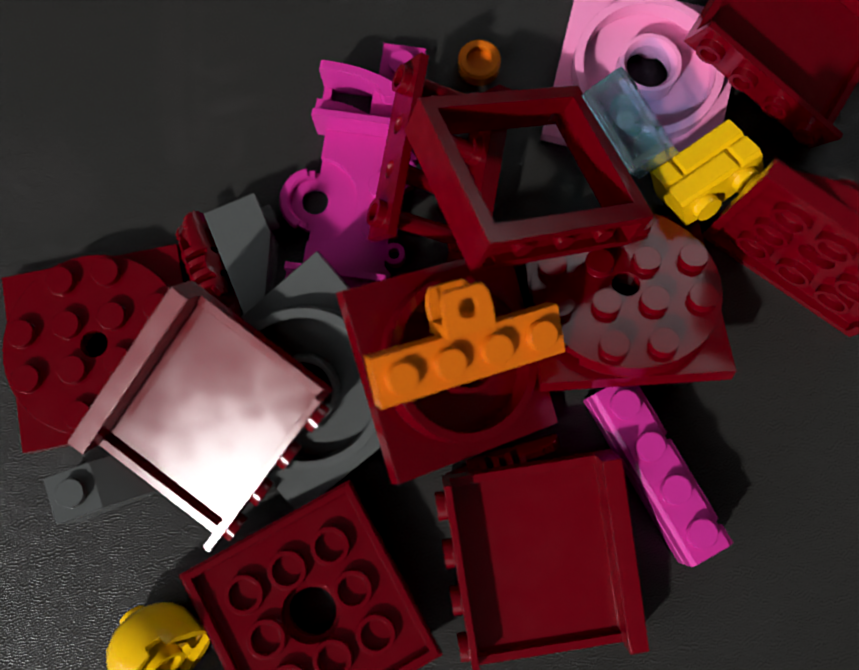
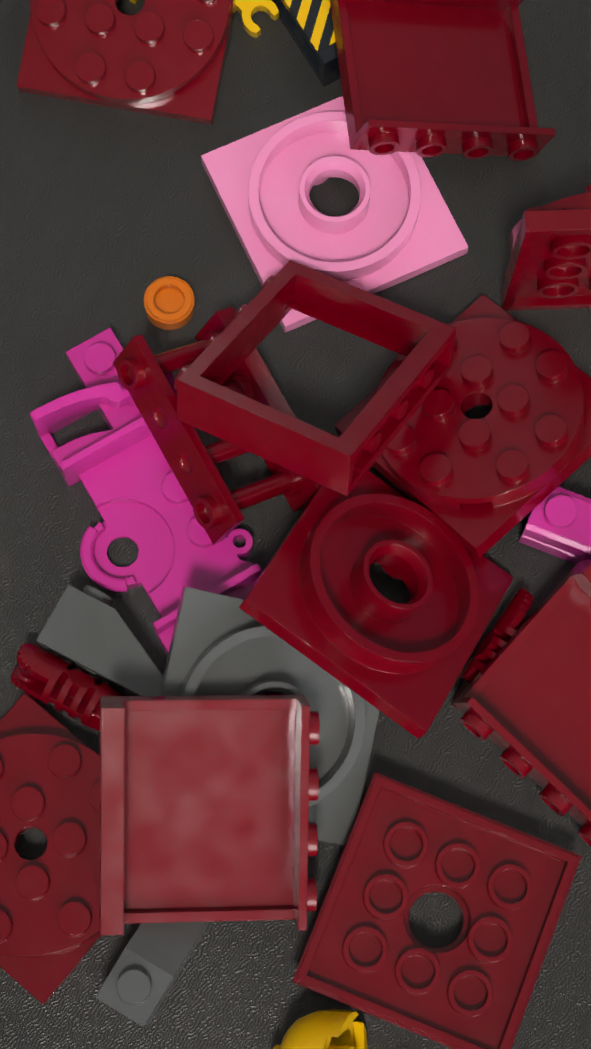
camera: 45 degrees left, 5 degrees down
orange plate [364,278,566,410] -> none
clear light blue brick [582,67,679,178] -> none
yellow brick [650,119,764,227] -> none

